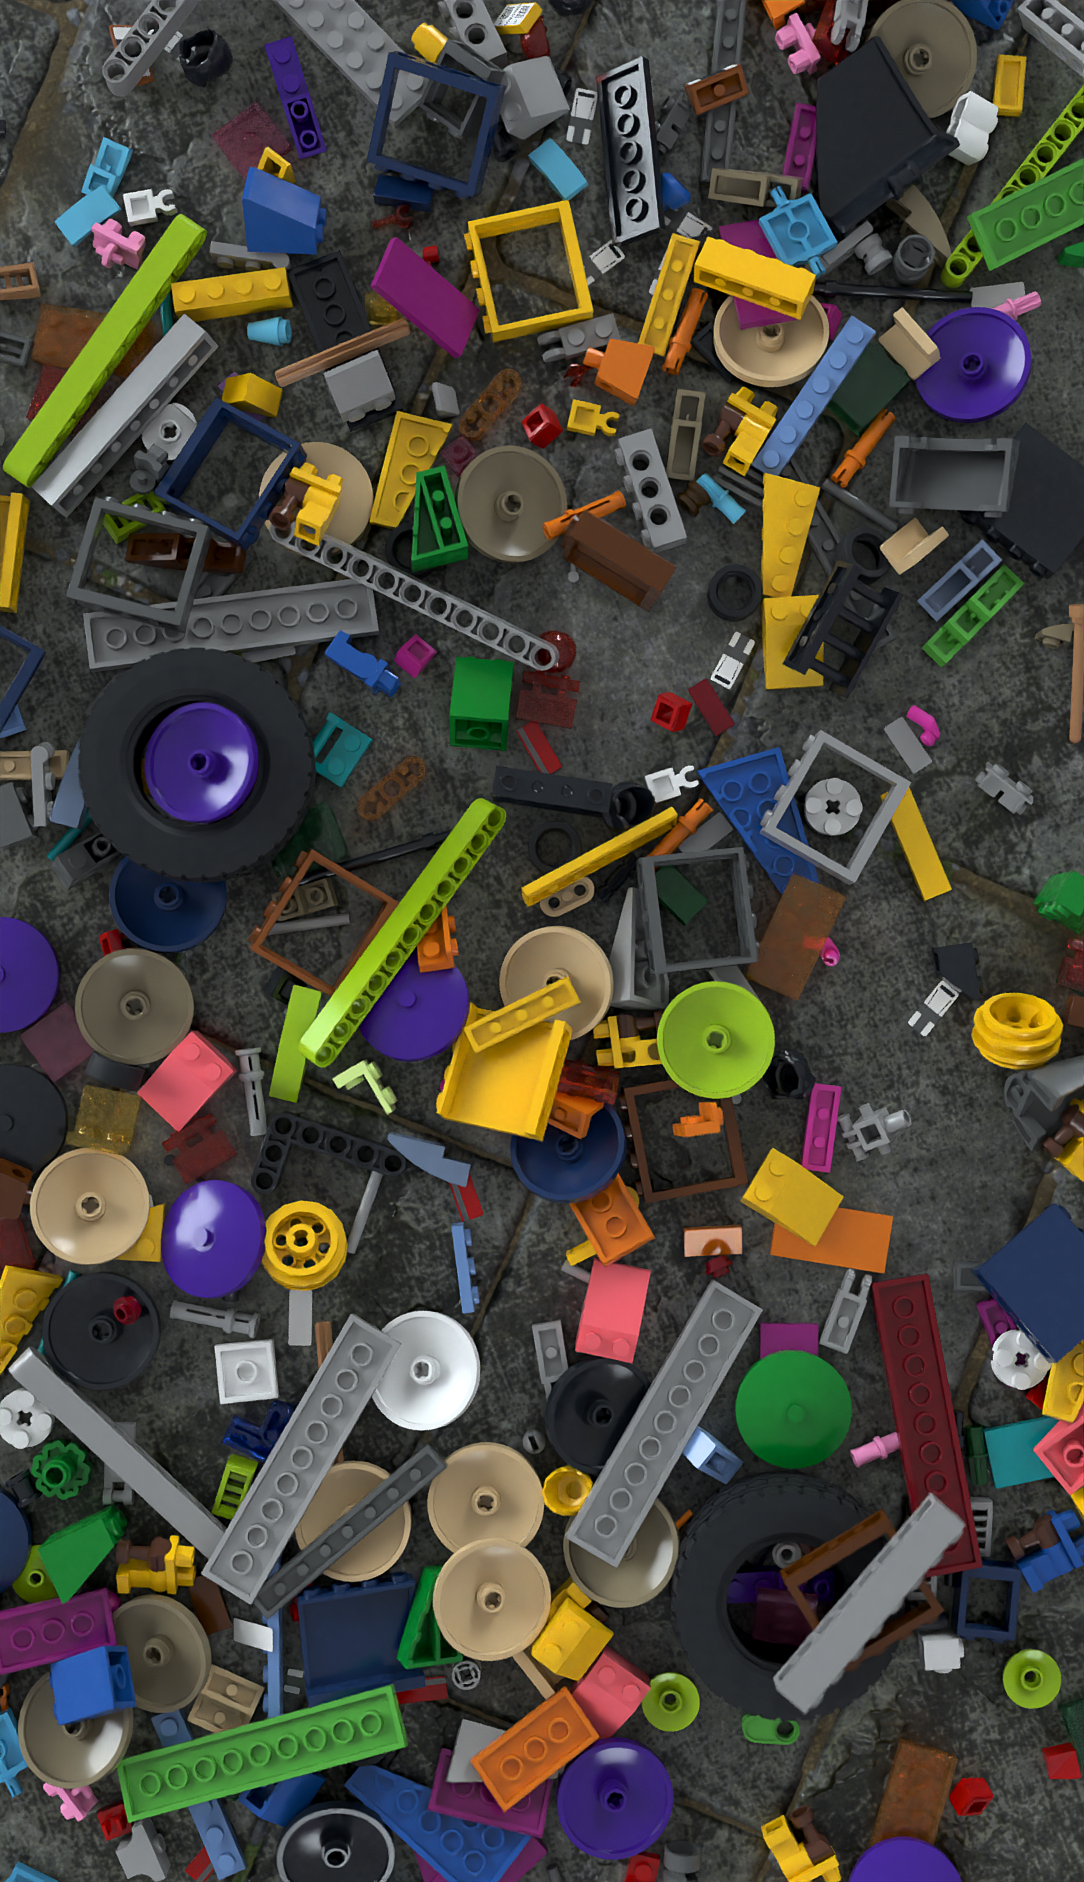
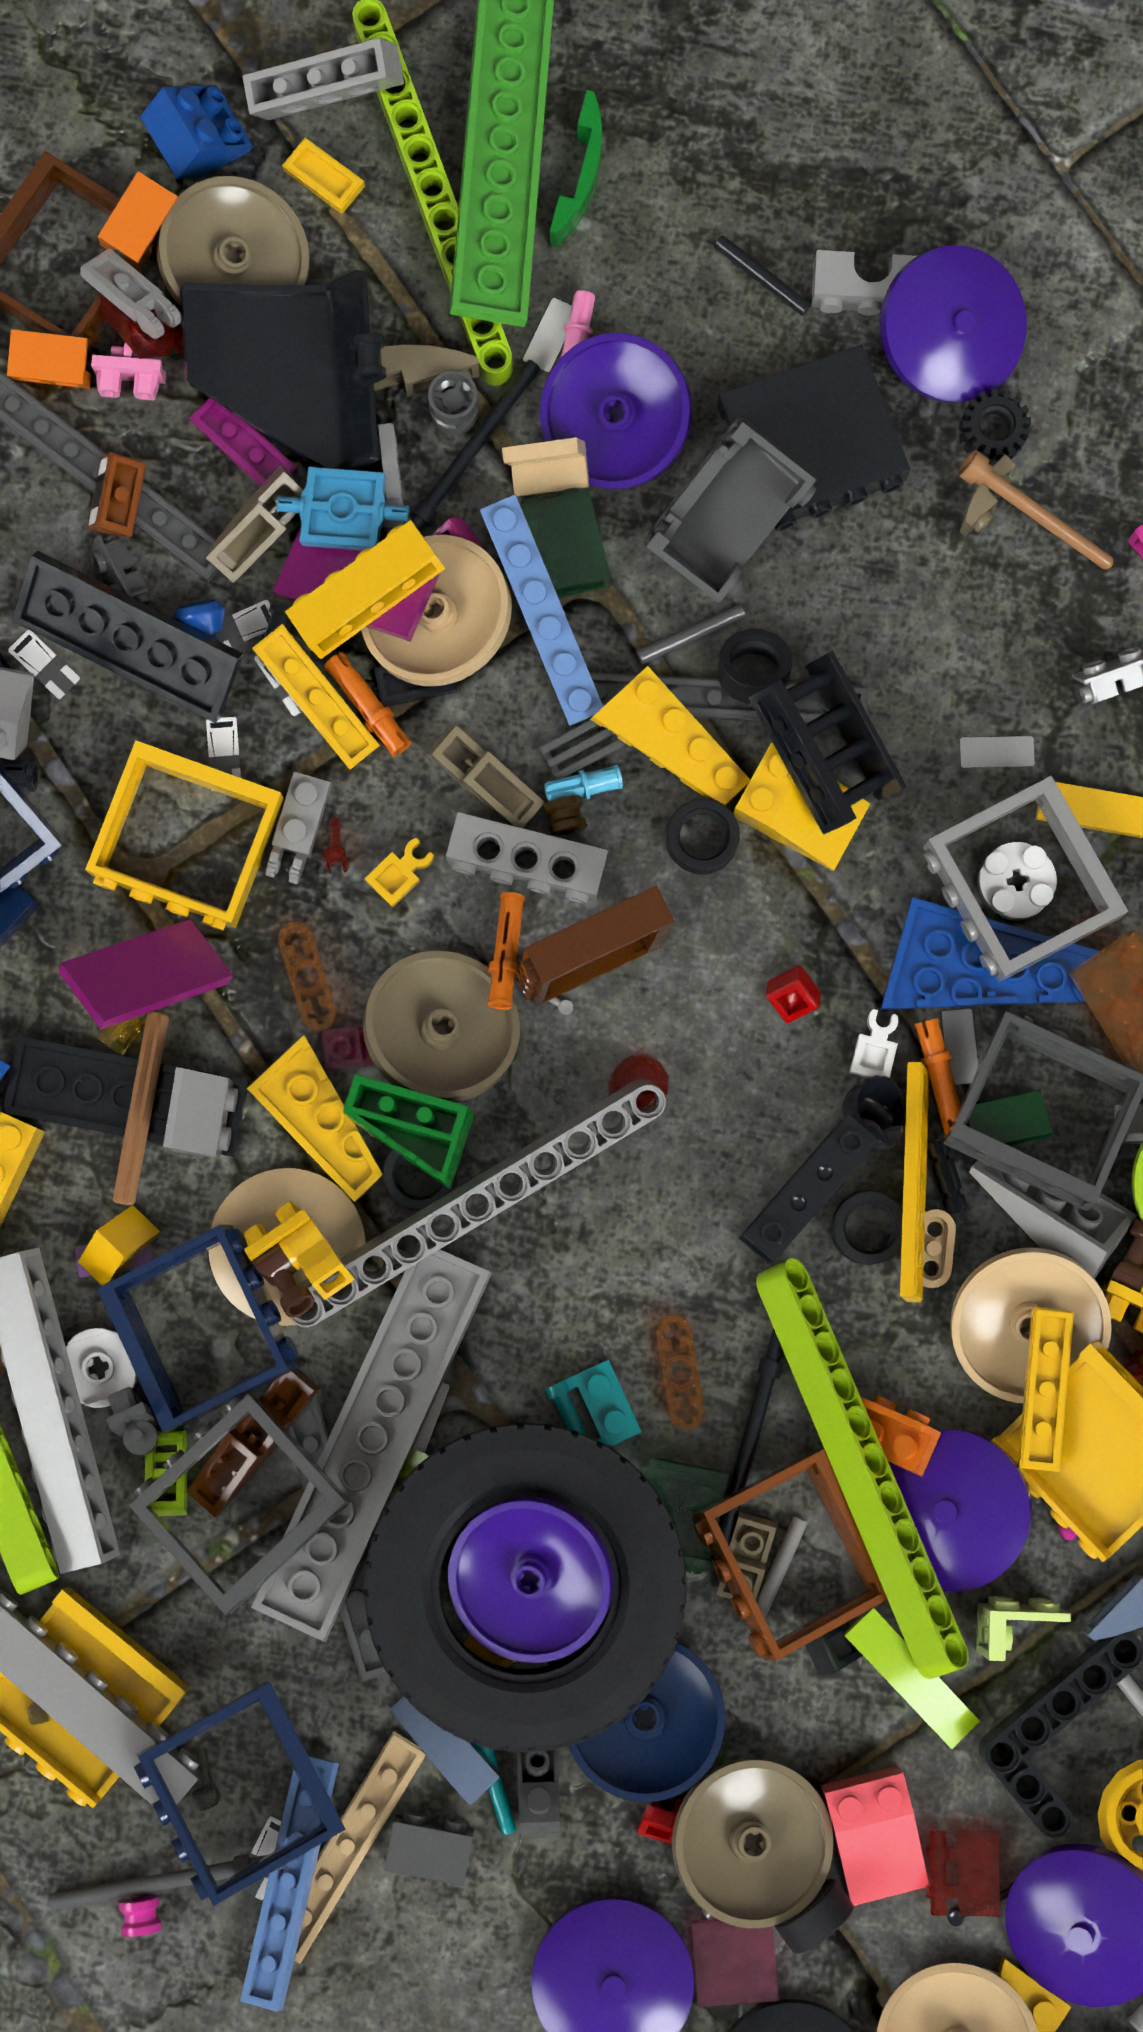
camera: 55 degrees left, 5 degrees down
light grey plate [31,742,55,826] -> none
clear yellow bracket [65,1085,141,1155] -> none
light grey pin [235,1047,267,1136] -> none
medium azure cone [247,316,292,346] -> none
blue hips [324,629,401,698] -> none
clear red hand [372,204,412,228] -> none
dark pink slope [394,634,437,678] -> none
red hand [422,245,440,266] -> none
light grey slope [432,382,459,419] -> none
green slope [449,656,514,751] -> none
clear red plate [515,670,581,729] -> none
red sticker [516,720,562,774] -> none
red slope [521,403,563,449] -> none
medium azure slope [528,138,588,201] -> none
orange torso [583,339,655,406] -> none
dark red sticker [688,679,734,736] -> none
yellow hips [701,387,778,476] -> none
sticker [711,632,755,689] -> none
orange pin [831,408,896,488] -> none
light grey wheel [854,233,893,275] -> none
tan panel [880,518,949,575] -> none
dark pink arm [906,705,940,746] -> none
sand blue slope [917,539,1002,622] -> none
bright green slope [921,564,1024,668] -> none
white brick [946,91,998,166] -> none

